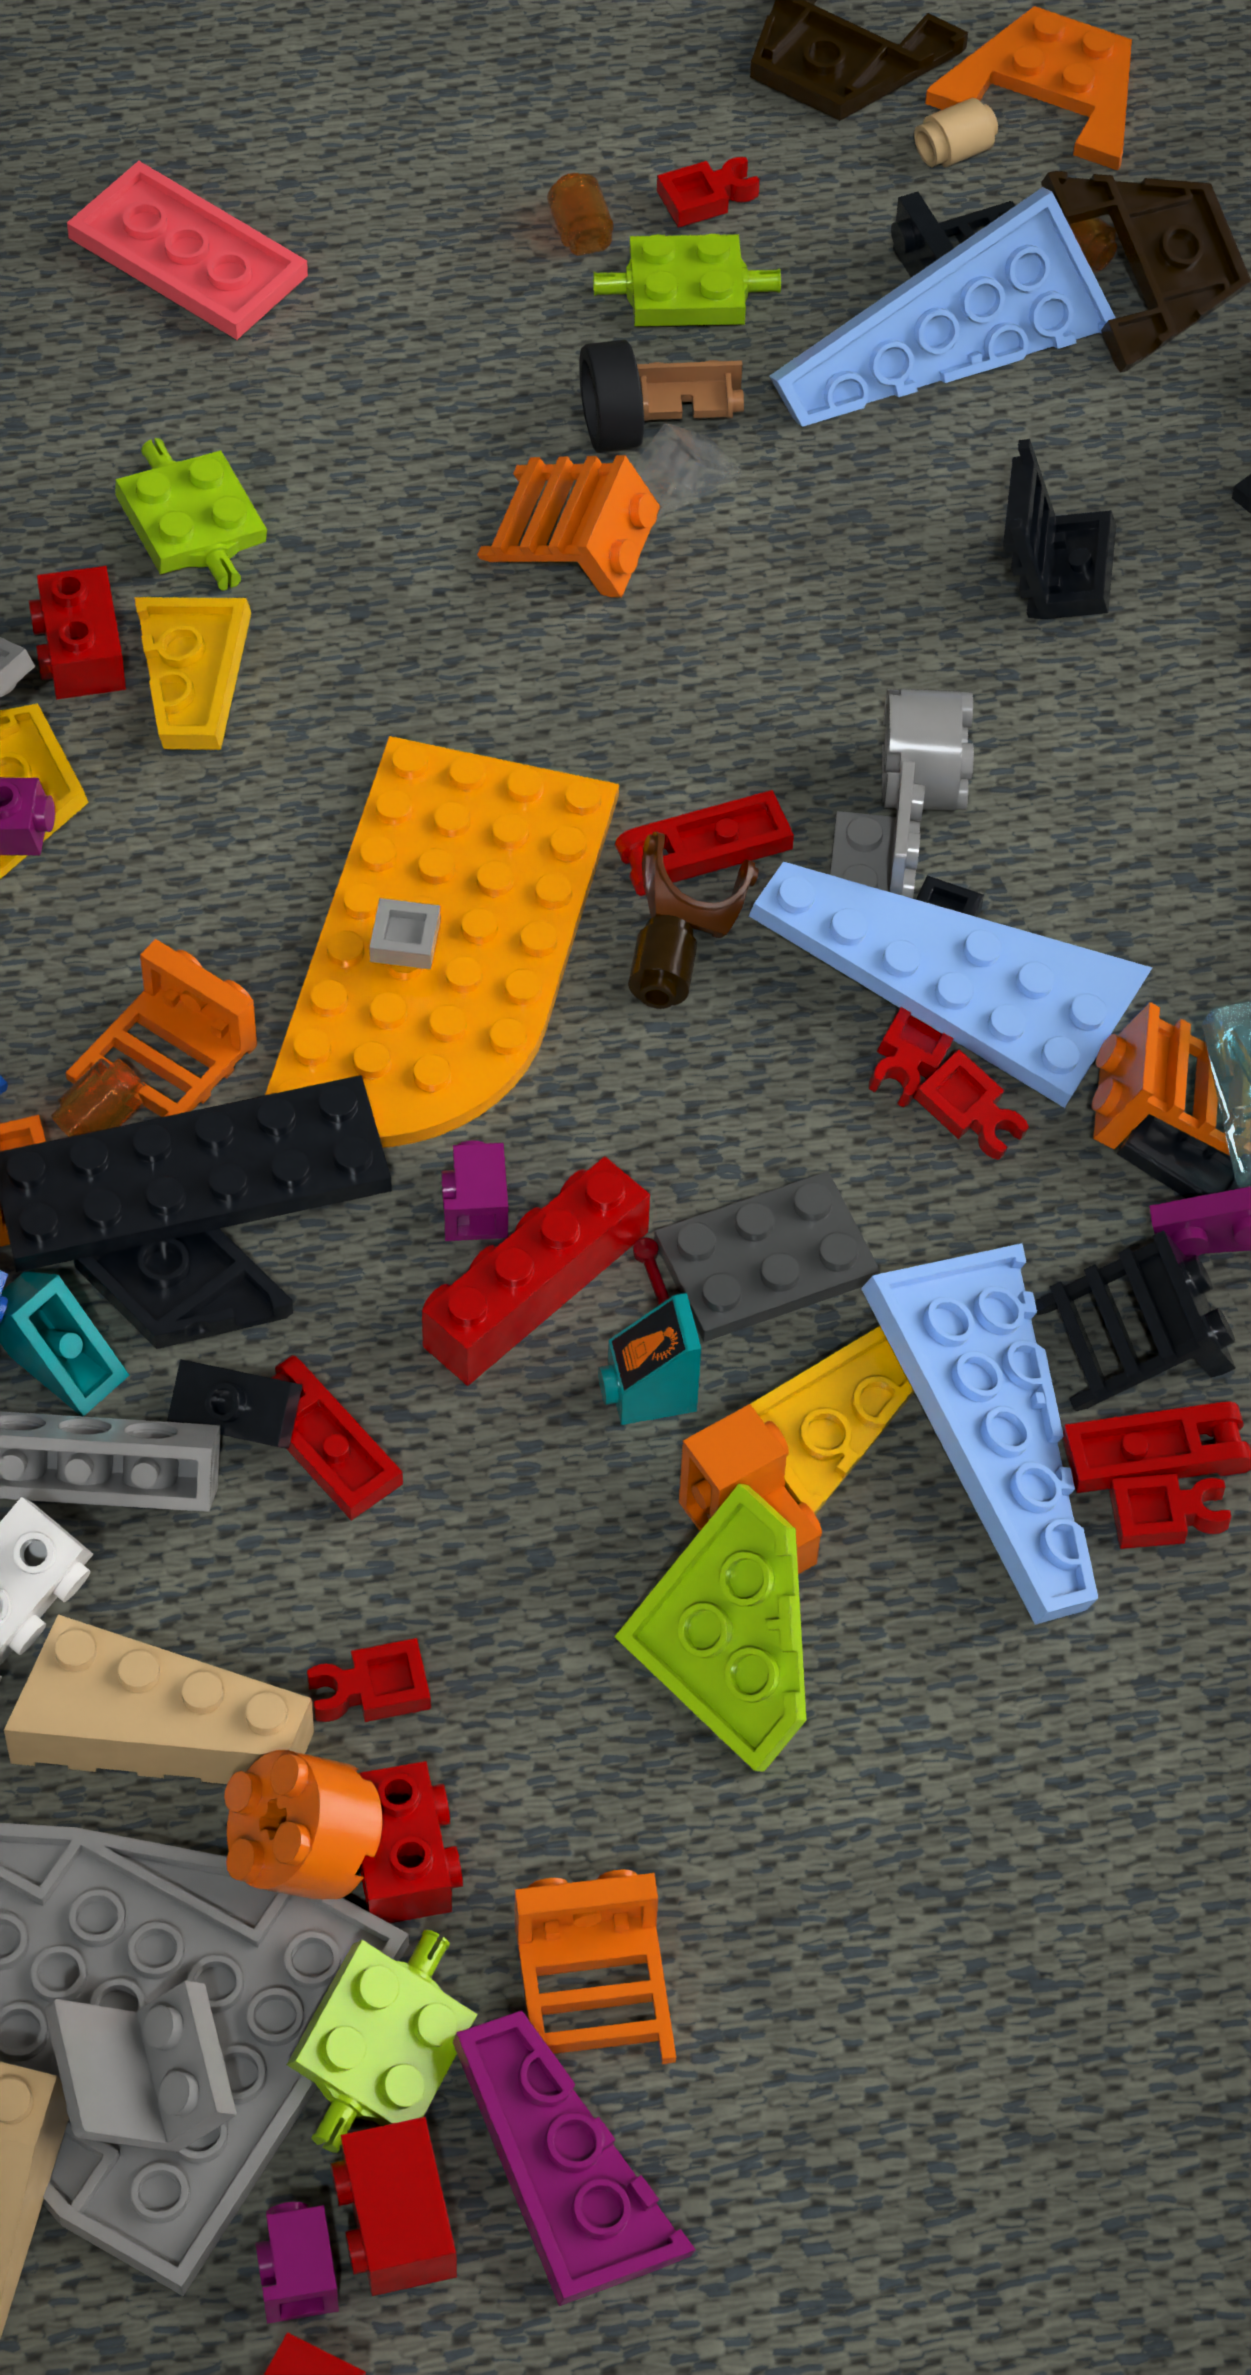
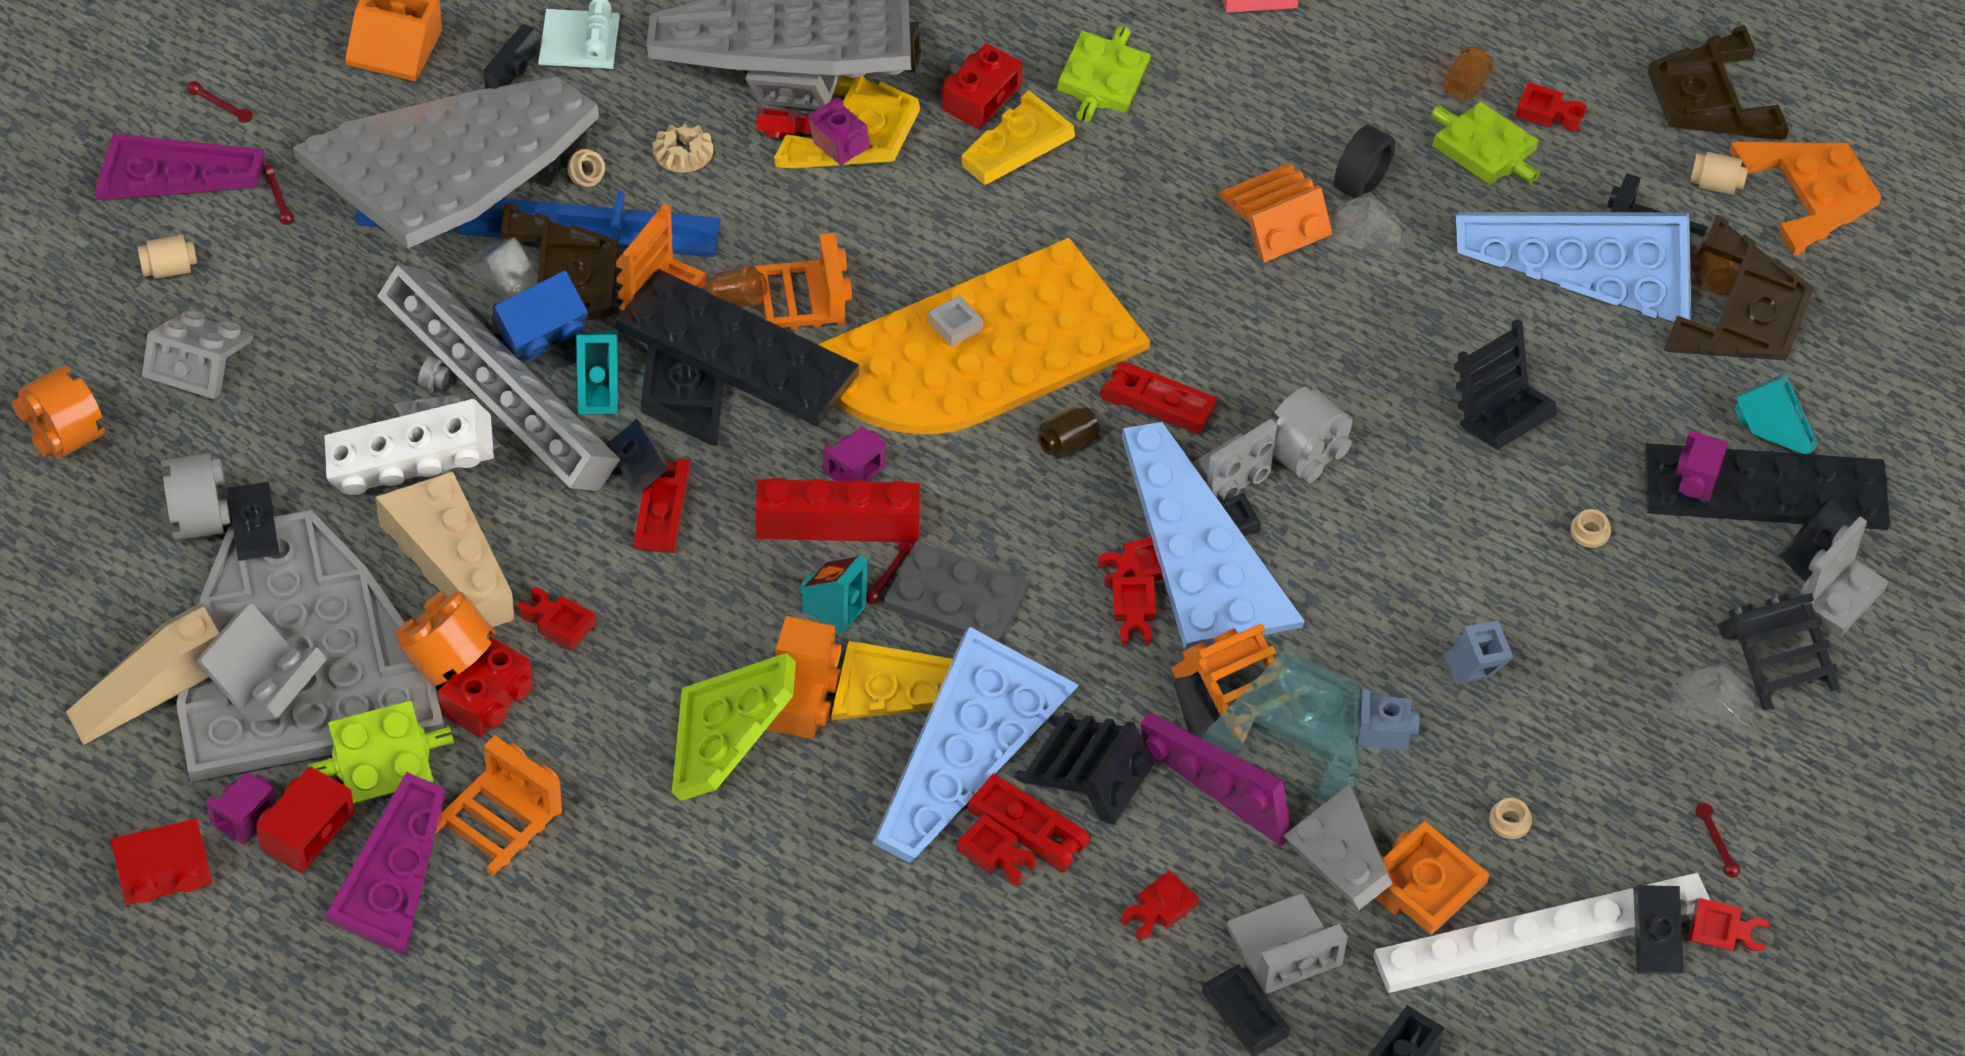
camera: 45 degrees right, 5 degrees down
medium nougat hinge [637,360,744,421] -> none
reddish brown helmet [642,832,759,938] -> none

